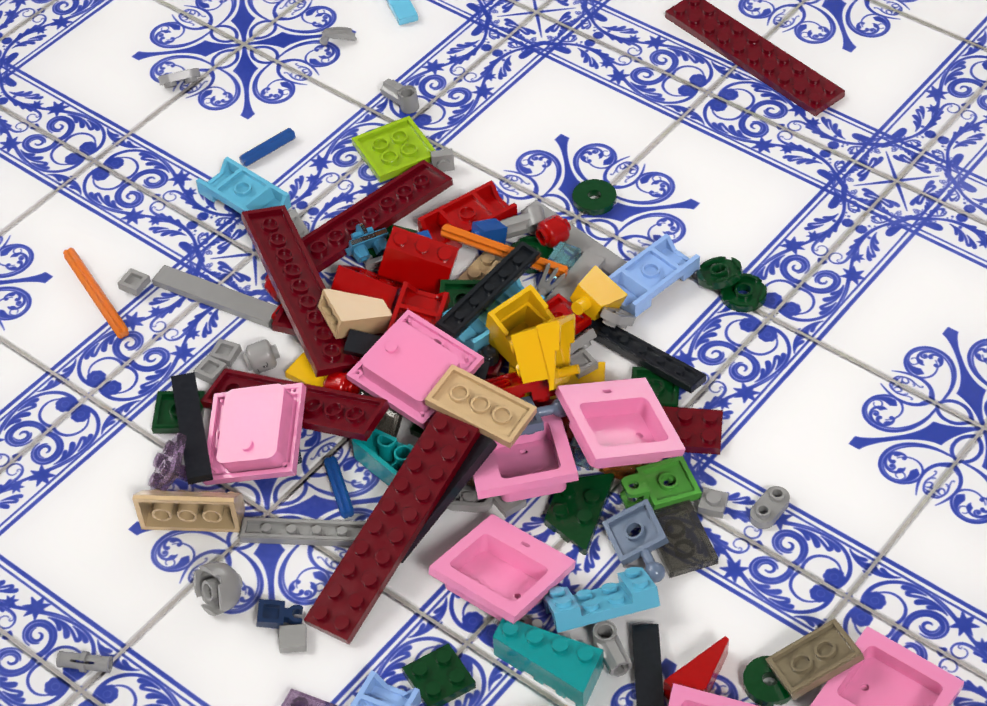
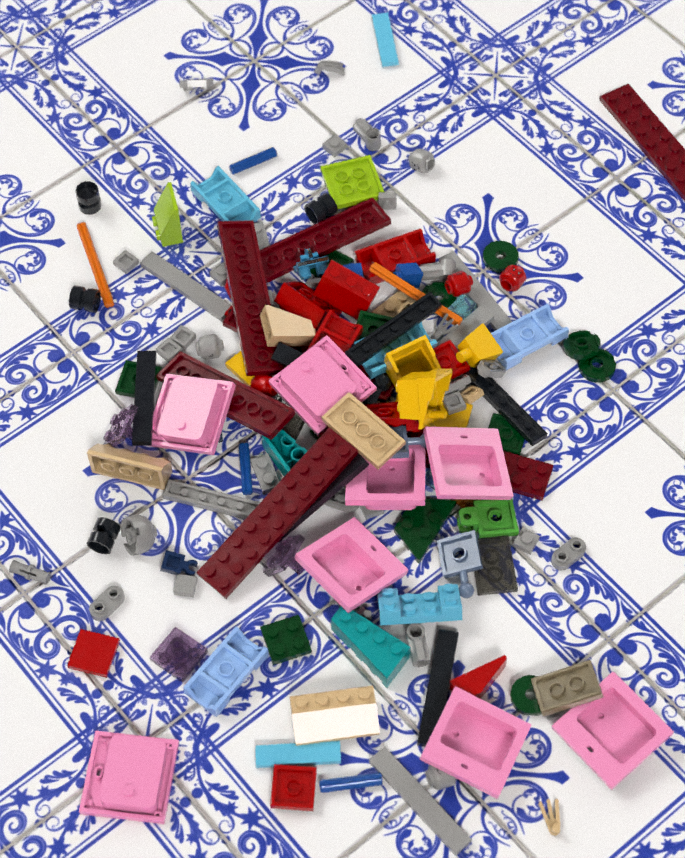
camera: 10 degrees right, 10 degrees up
none -> black wheel [69,285,101,313]
none -> black wheel [75,181,102,215]
none -> black wheel [87,517,121,555]
none -> light grey plate [89,586,125,621]
none -> lime slope [152,182,183,247]
none -> light grey plate [209,262,227,287]
none -> light grey plate [250,454,280,494]
none -> clear purple plate [263,534,305,577]
none -> black wheel [304,193,338,225]
none -> light grey plate [322,135,347,158]
none -> light grey head [409,148,435,173]
none -> tan tile [460,385,484,405]
none -> red head [499,265,526,292]

